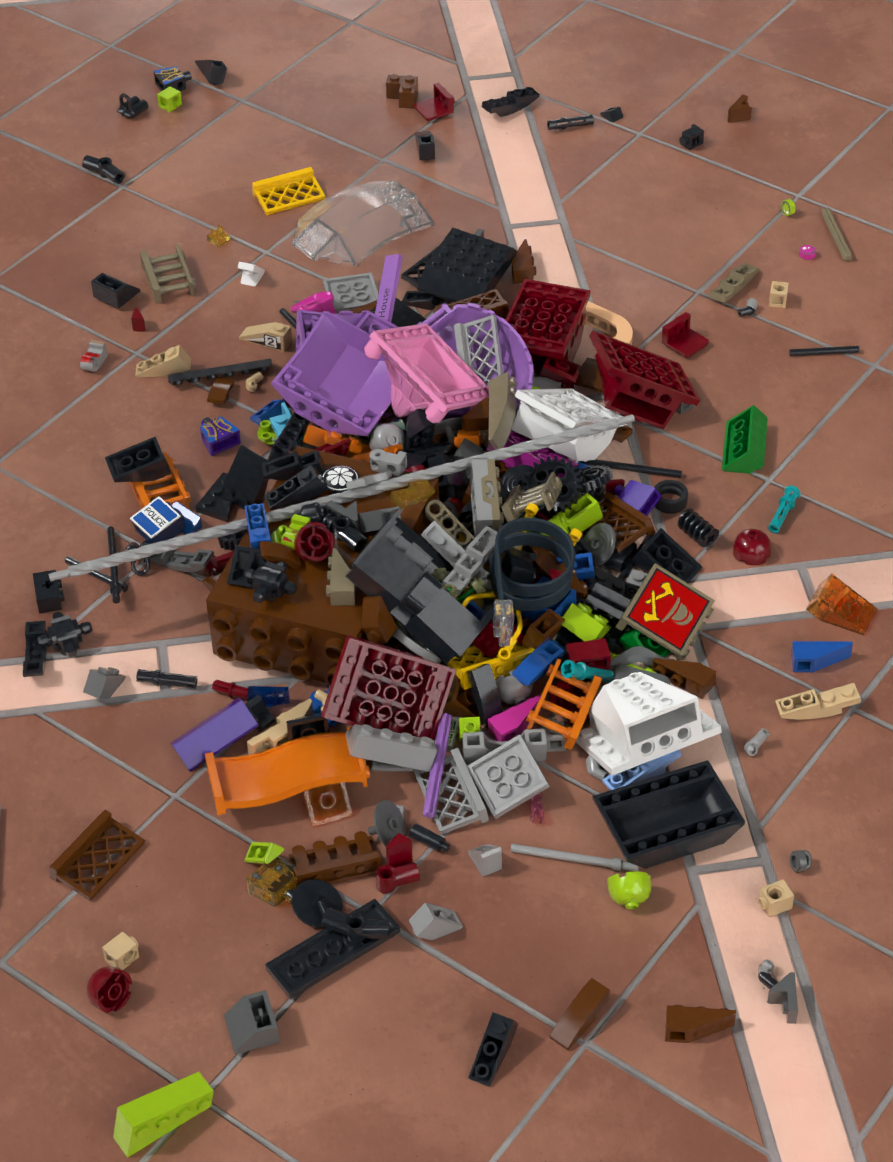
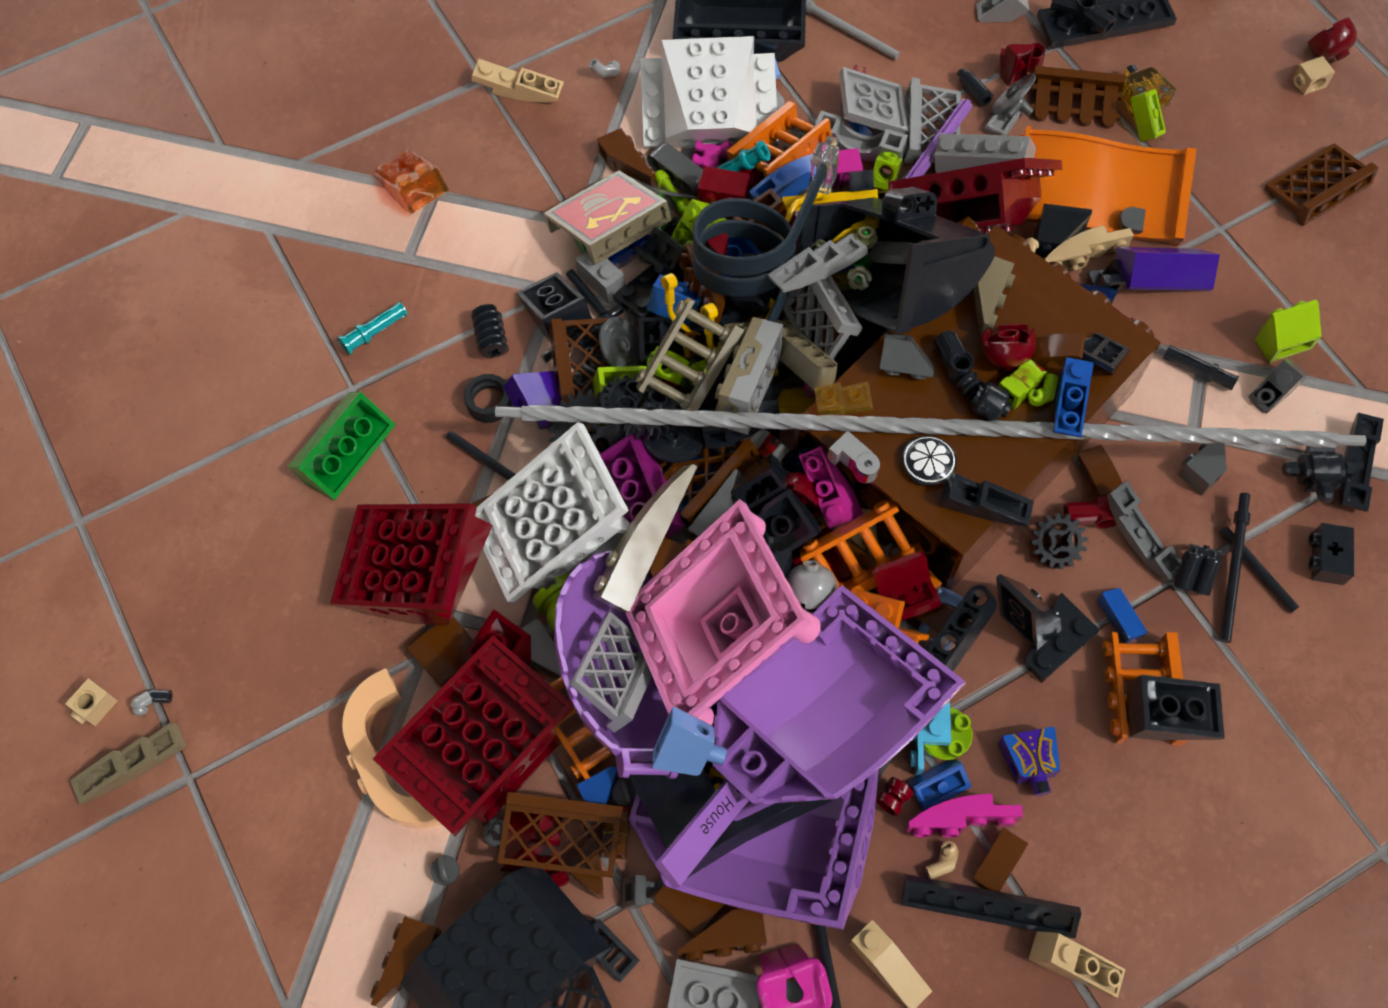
camera: 155 degrees left, 20 degrees up
piece [130,497,186,543] -> none
black piece [243,561,297,603] -> none
black slope [264,464,328,510] -> none
black shield [291,879,343,928] -> none
dark grey slope [326,500,359,531] -> none
light grey tile [346,470,392,490] -> none
light grey slope [468,844,502,877] -> none
dark red slope [605,479,625,495] -> none
dark red bracket [662,312,709,358] -> none
dark red cylinder [733,529,771,566] -> none
black bar [789,346,859,356] -> none
blue slope [791,641,853,672] -> none
none -> medium blue torso [652,707,727,776]
none -> dark pink slope [906,794,1023,838]
none -> dark grey tile [1118,207,1146,234]
none -> dark grey slope [1179,442,1227,495]
none -> lime slope [1255,299,1322,363]

